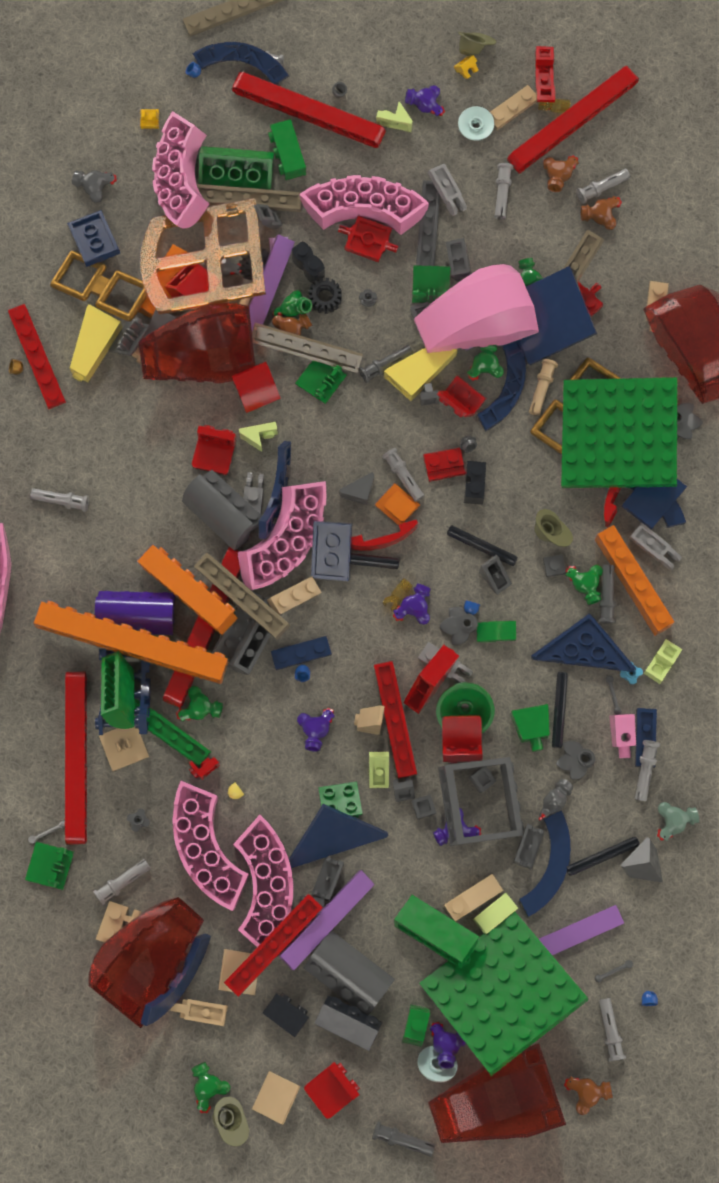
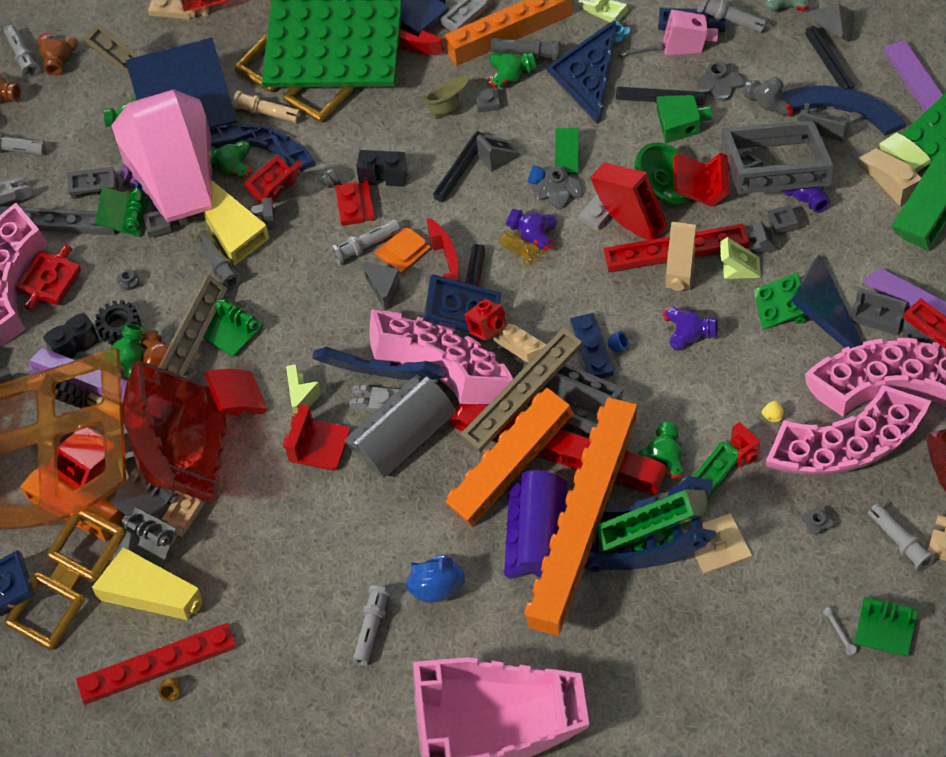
camera: 80 degrees left, 20 degrees down
red beam [65,671,87,845] -> none
none -> blue helmet [405,555,465,603]
none -> red brick [464,299,507,341]

